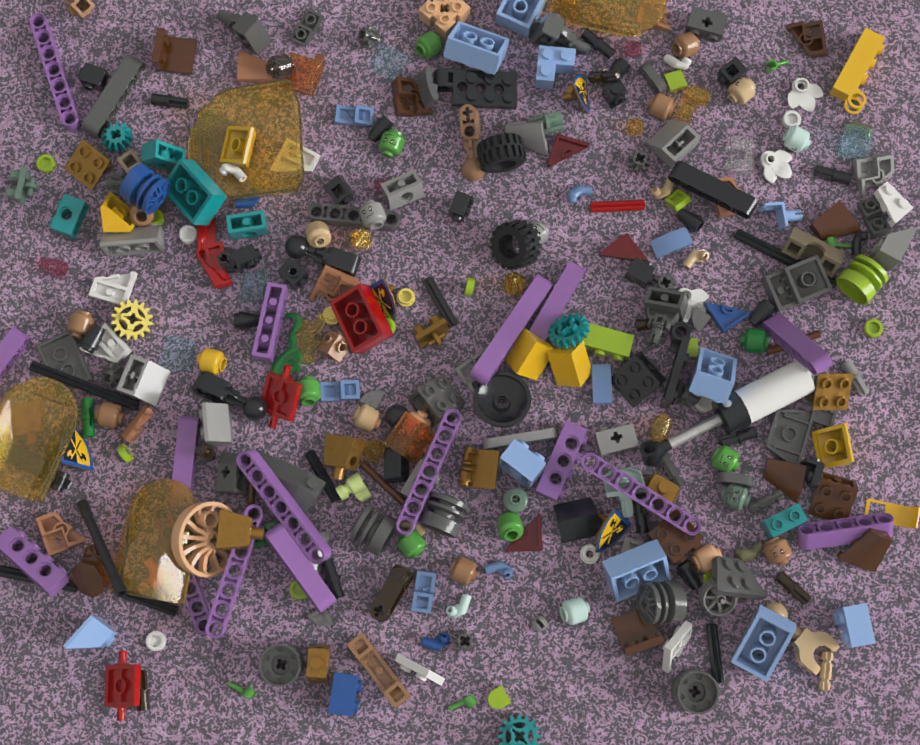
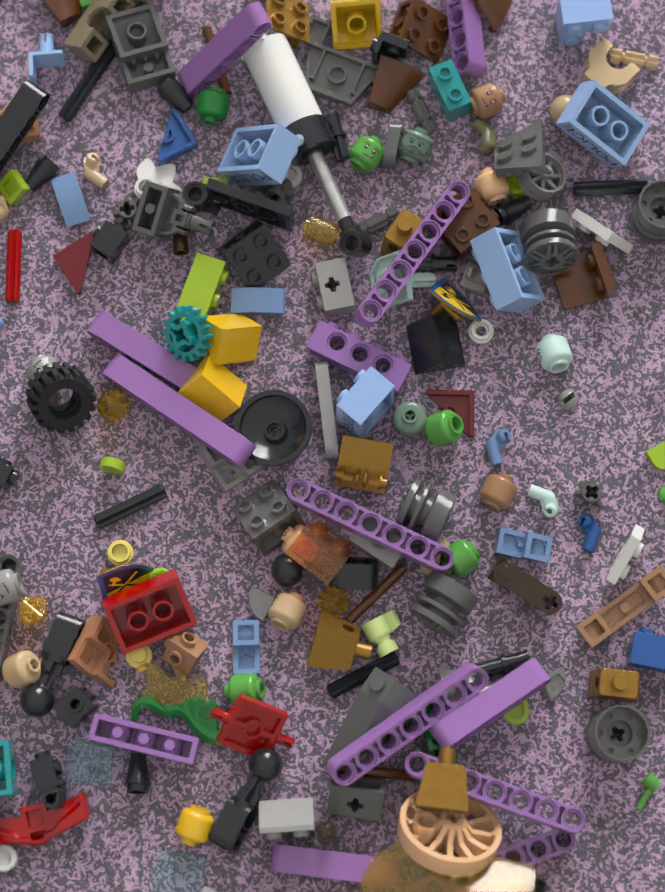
camera: 85 degrees left, 0 degrees up
pearl gold hips [414,315,450,349] -> none
flat silver tile [692,306,711,332] -> none
dark brown axle [774,571,812,605] -> none

